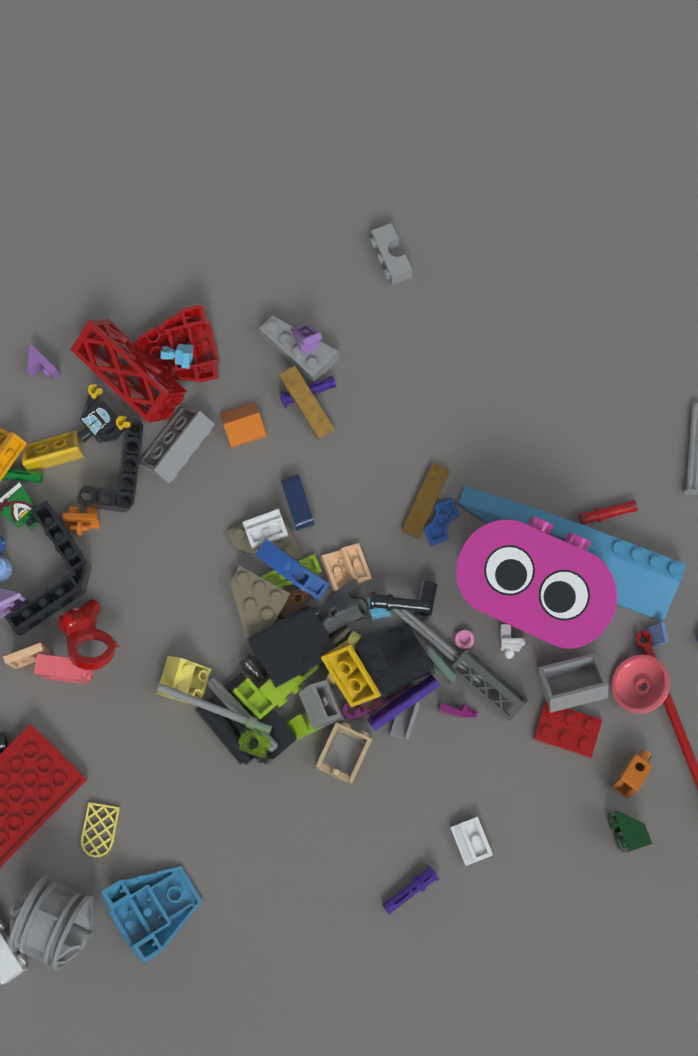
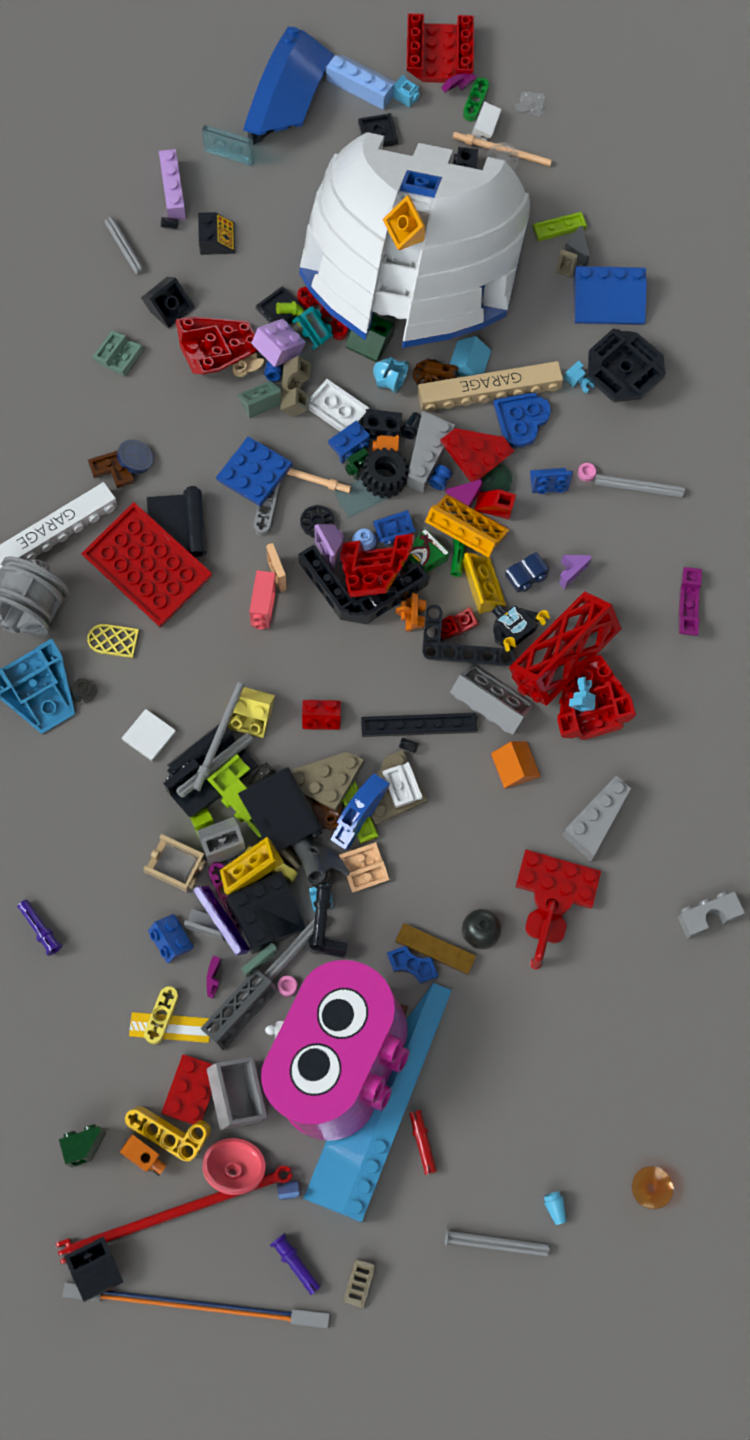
camera: 80 degrees right, 5 degrees down
red animal [58,599,120,670] -> none
clear neon green brick [238,730,272,758] -> none
pearl gold tile [278,365,335,440] -> none
dark purple pin [279,376,336,408] -> none
dark blue beam [281,474,315,531] -> none
medium lavender slope [291,323,322,354] -> none
white plate [450,817,493,866] -> none
none -> clear smoke cone [70,678,97,703]
none -> white tile [122,709,176,762]
none -> yellow beam [125,1106,211,1161]
none -> yellow sticker [129,1012,211,1043]
none -> light yellow beam [144,987,179,1045]
none -> blue bracket [148,914,194,963]
none -> red bracket [302,700,341,730]
none -> red wedge [340,534,414,597]
none -> black tile [361,713,477,737]
none -> black piece [399,738,419,754]
none -> red slope [441,607,480,640]
none -> pearl dark grey cylinder [462,909,502,950]
none -> dark blue brick [505,552,549,593]
none -> red plate [515,849,601,970]
none -> medium azure cone [543,1191,567,1225]
none -> clear orange dish [631,1166,674,1209]
none -> magenta slope [678,567,702,636]

